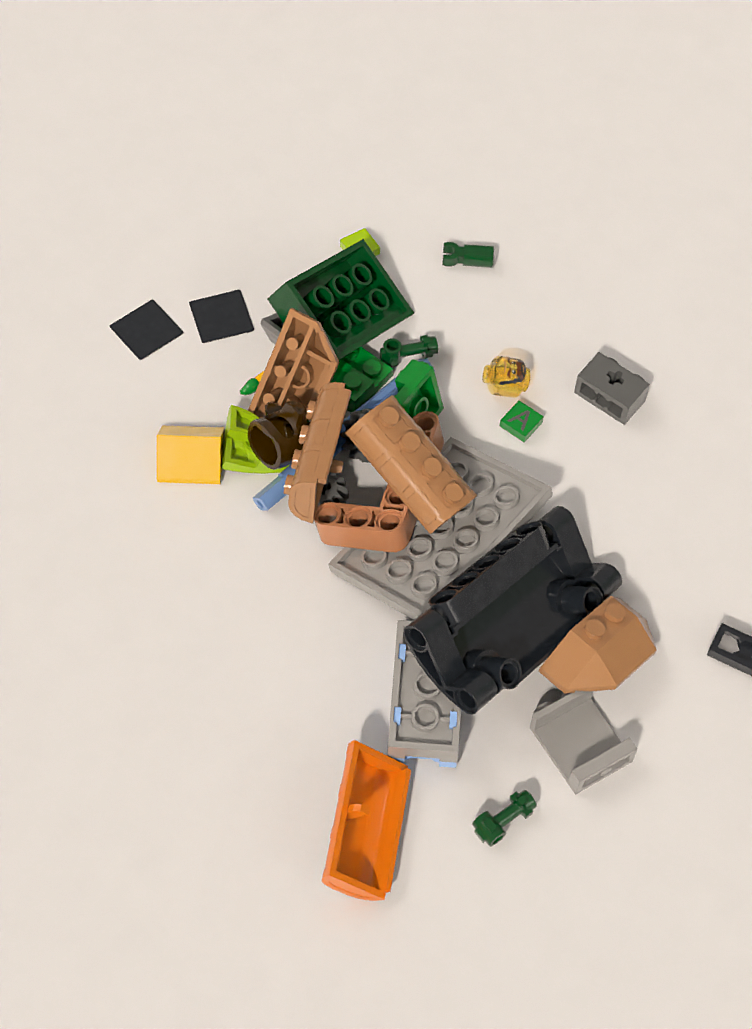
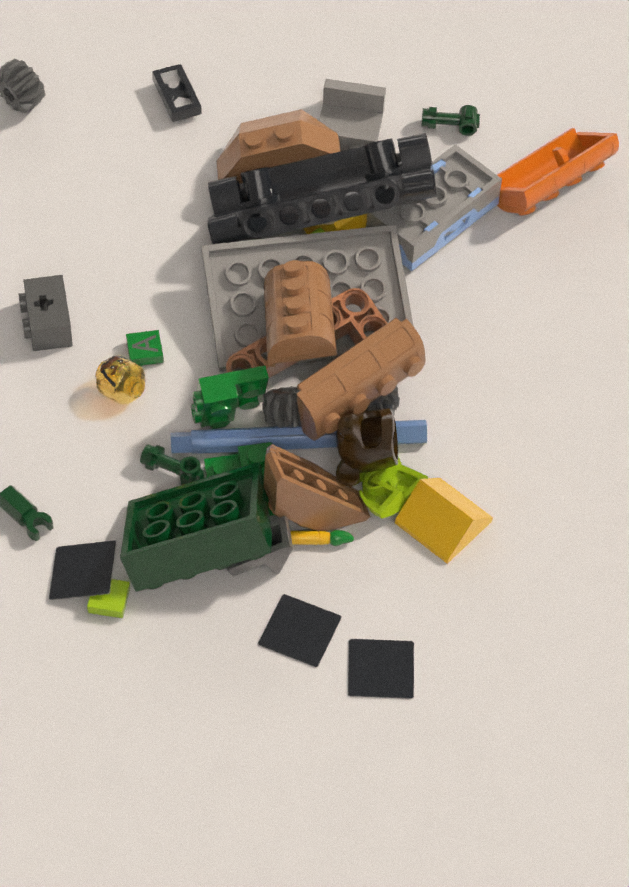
camera: 140 degrees left, 5 degrees down
none -> black sticker [49,540,116,600]

